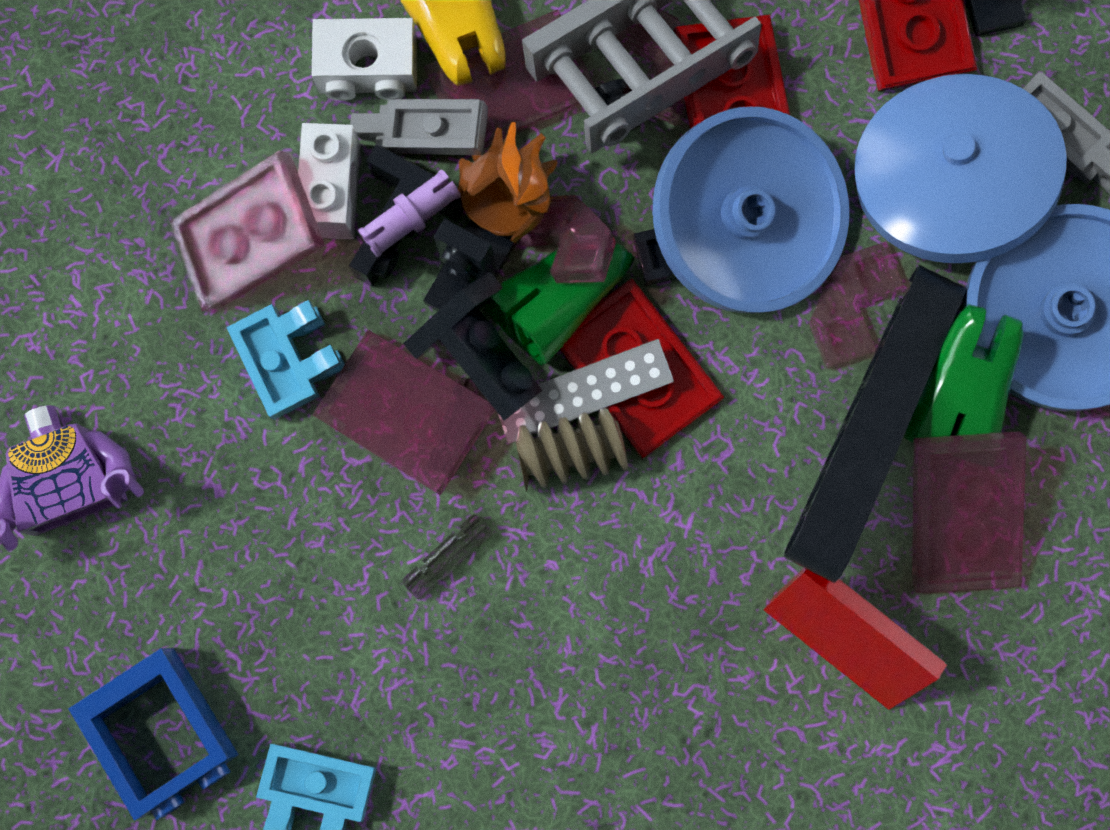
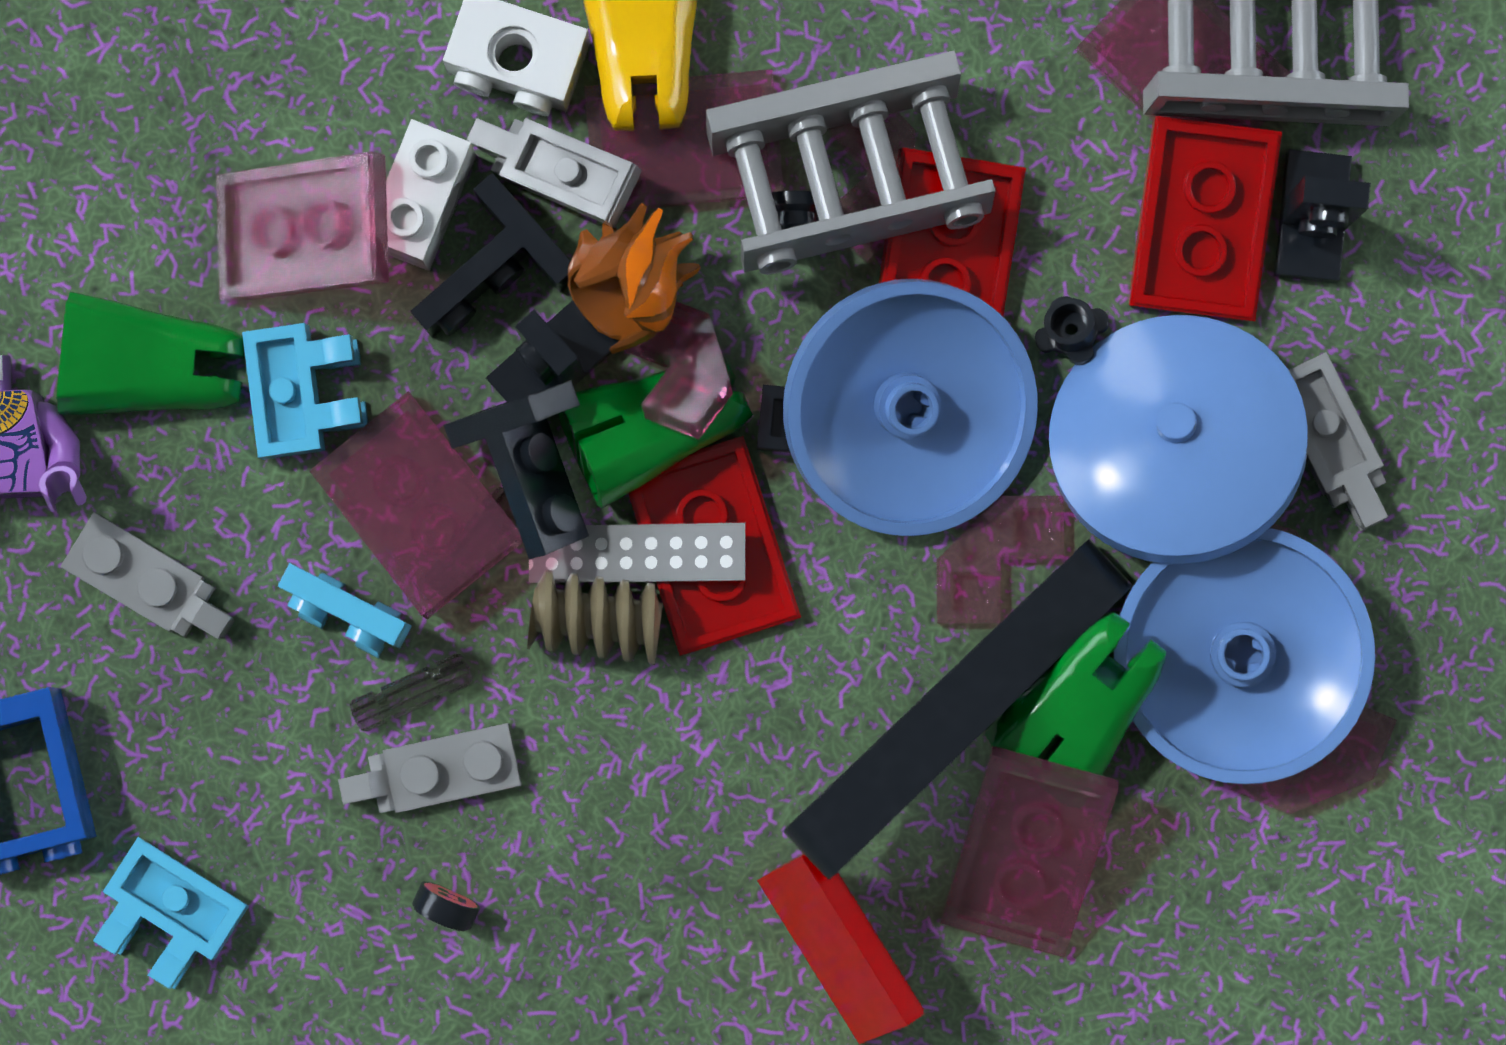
camera: 15 degrees right, 5 degrees up
lavender pin [358,169,461,257] -> none
none -> green piece [56,292,245,415]
none -> light grey hinge [60,512,235,639]
none -> medium azure plate [278,563,412,658]
none -> light grey hinge [338,723,522,813]
none -> black tile [412,882,480,931]
none -> black plate [1035,296,1109,365]

